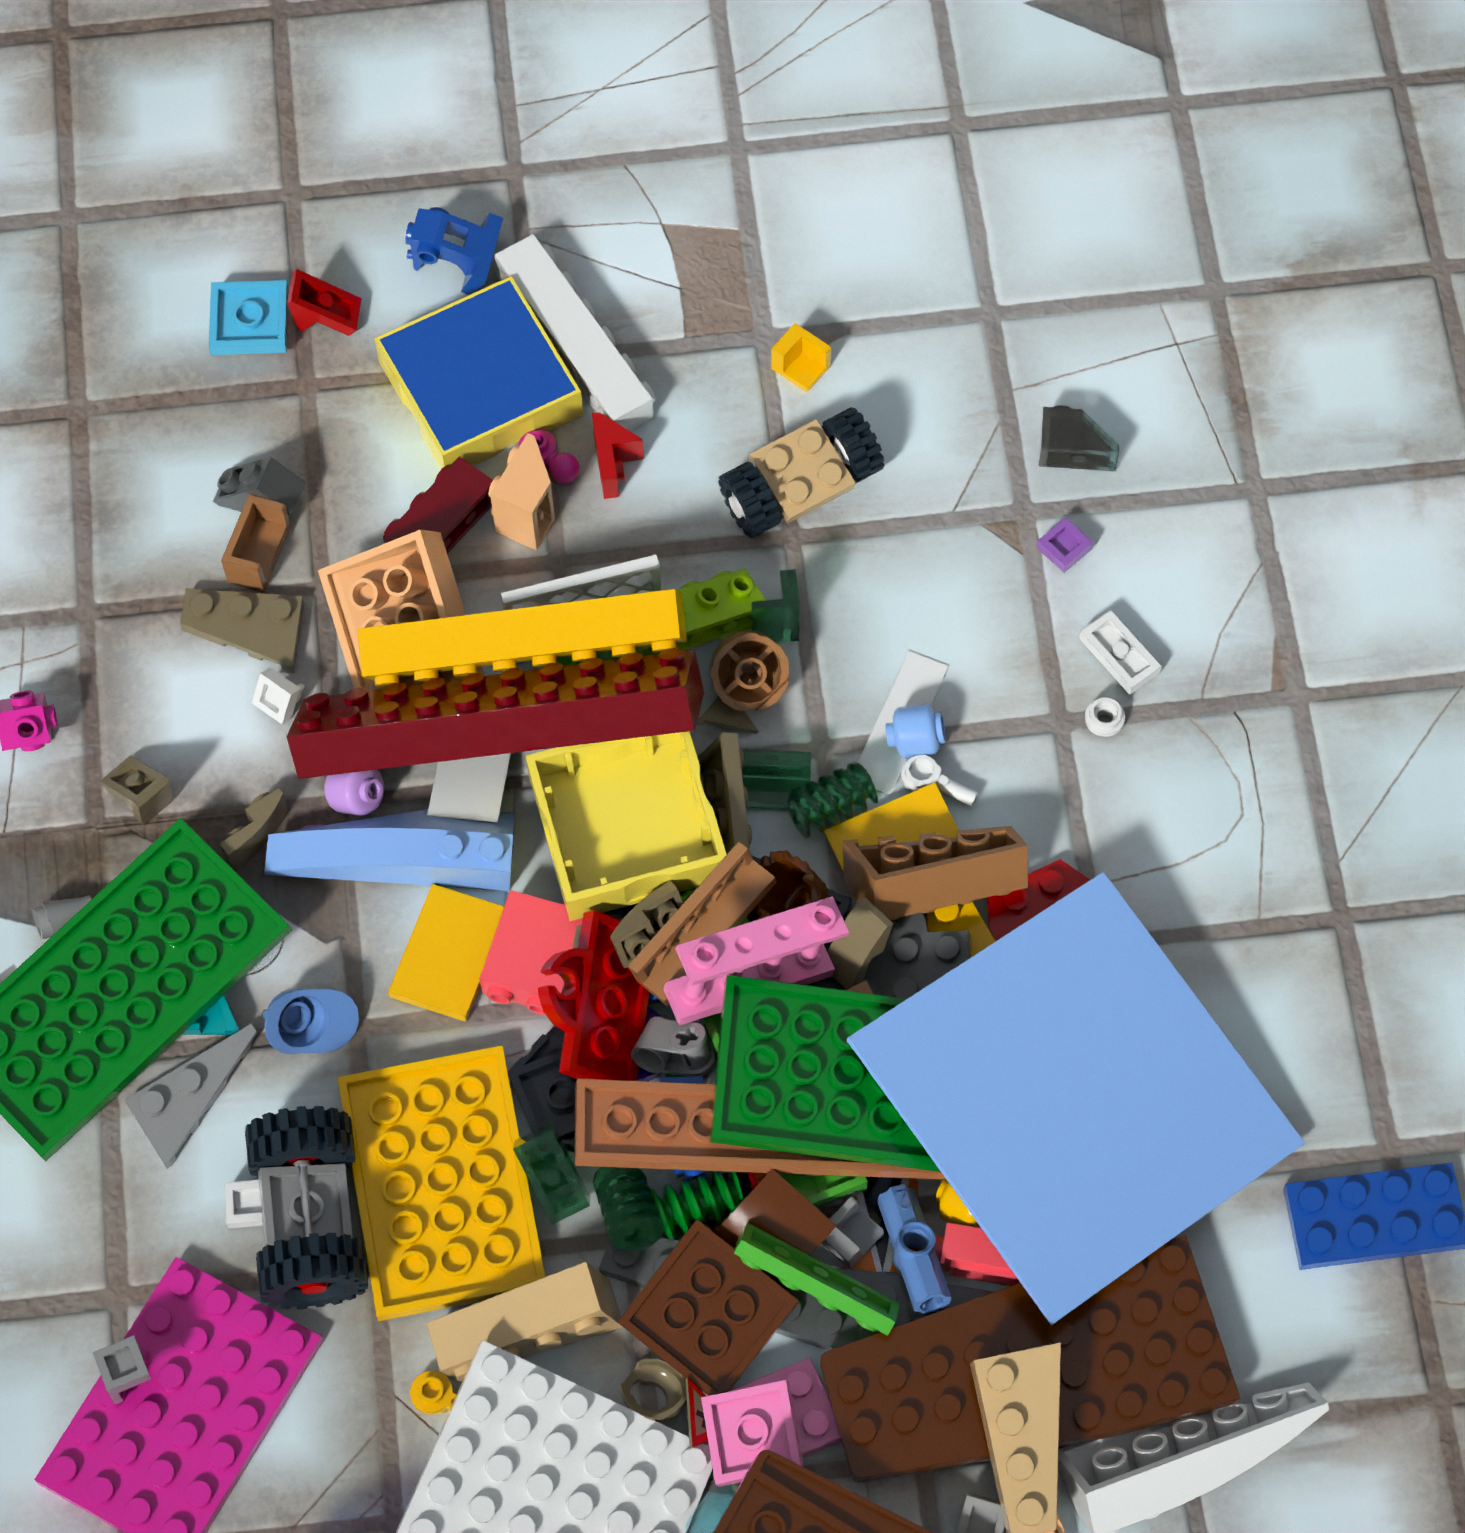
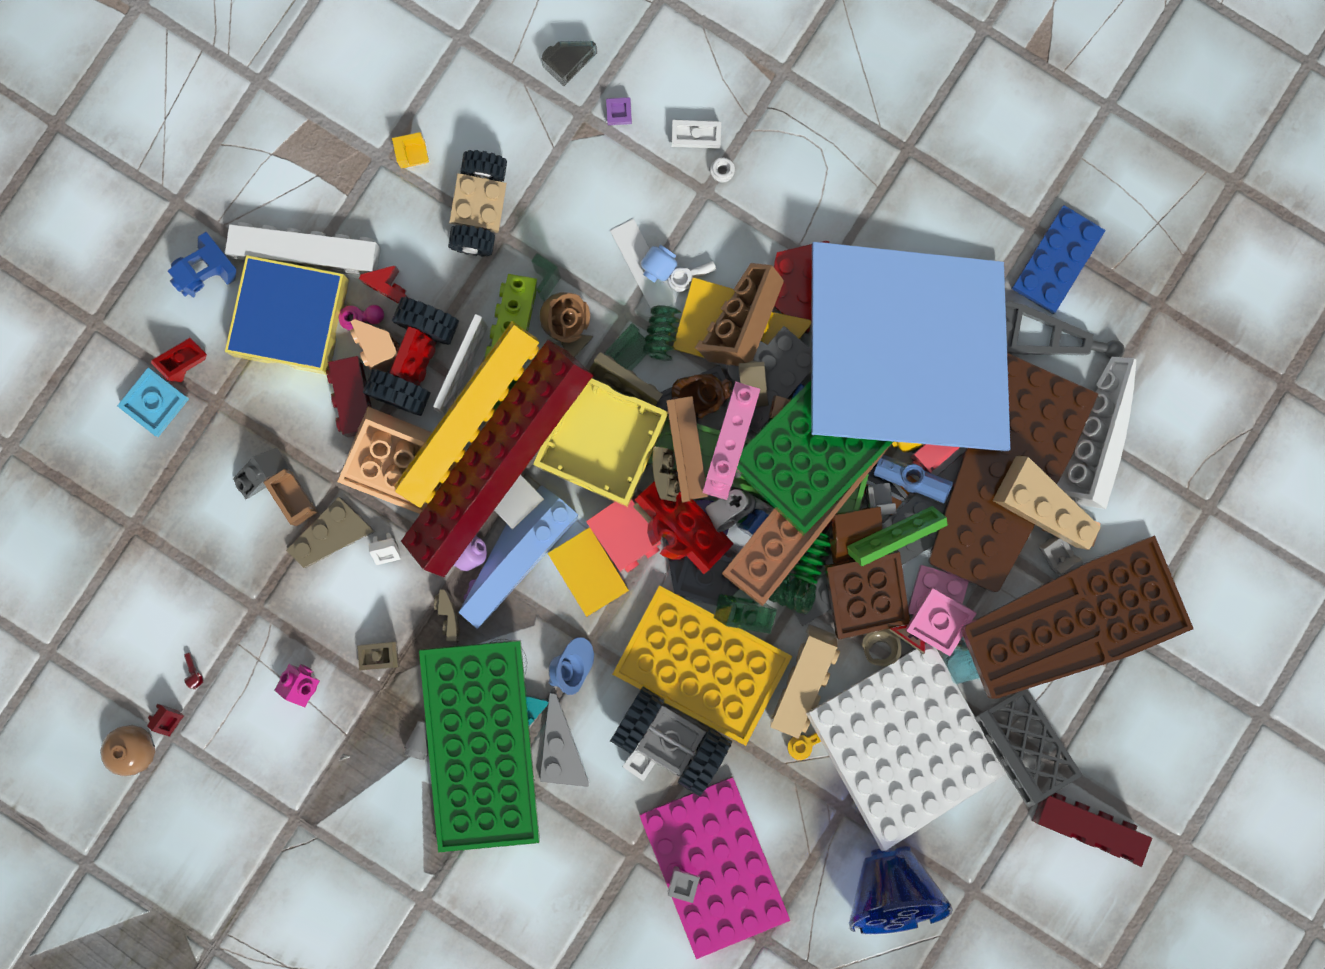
camera: 50 degrees left, 20 degrees up
none -> black plate [363,297,459,416]
none -> dark grey plate [1005,301,1125,359]

